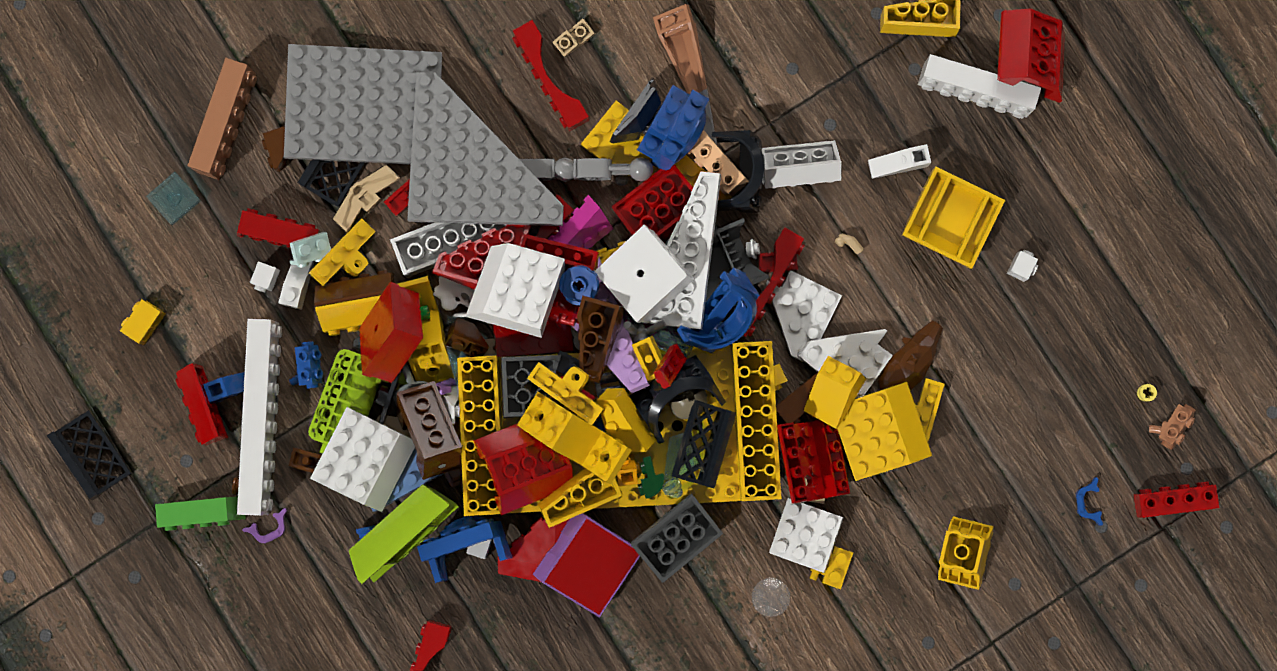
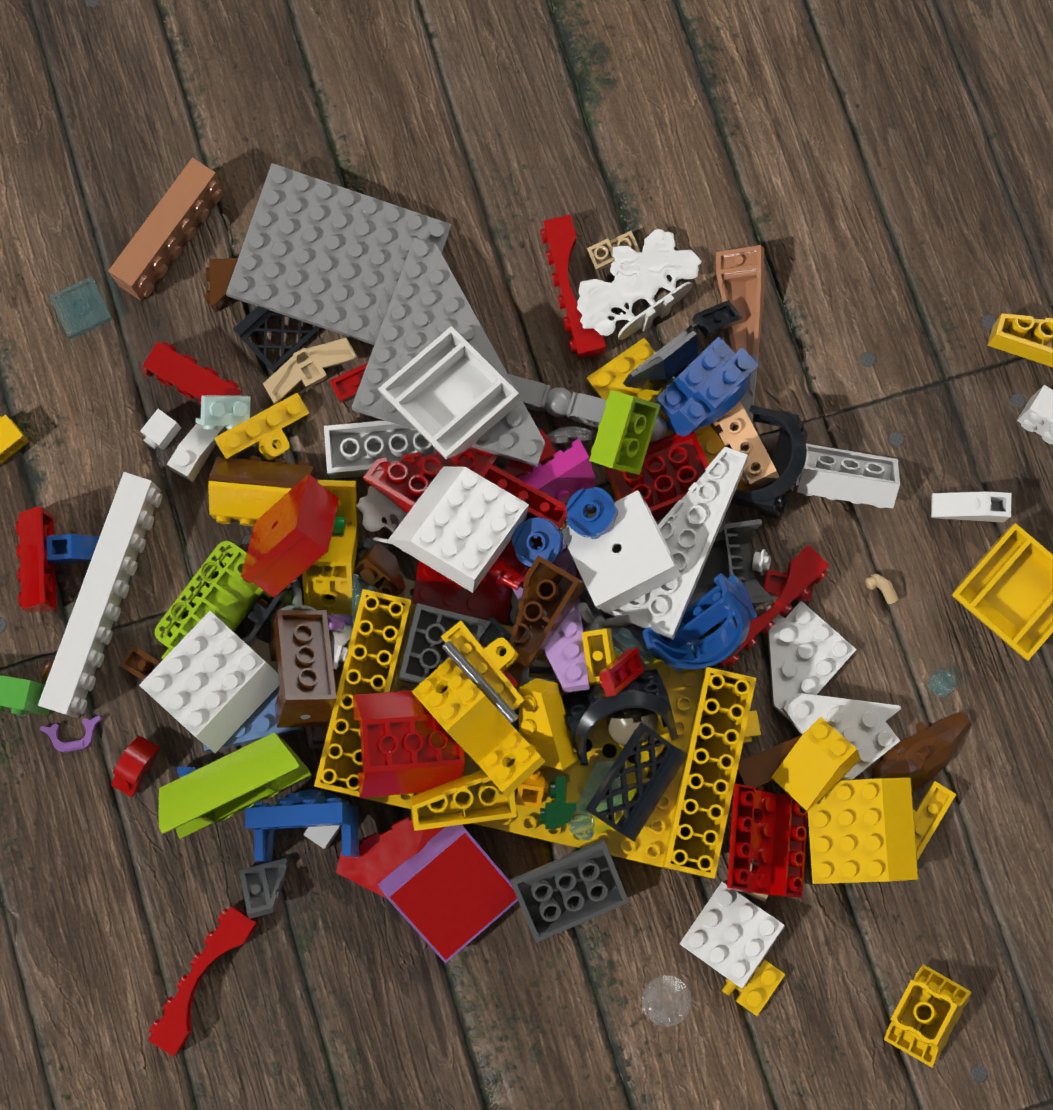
camera: 15 degrees right, 5 degrees down
blue brick [289,341,323,389] -> none
none -> red brick [111,735,160,797]
none -> dark grey wing [239,858,288,919]
none -> white slope [378,326,519,459]
none -> dark grey bar [442,641,518,724]
none -> clear dish [546,426,593,443]
none -> blue plate [566,487,618,539]
none -> white plant [577,229,702,340]
none -> lime brick [589,390,661,475]
none -> black plate [692,300,743,338]
none -> clear light blue tile [928,669,956,697]

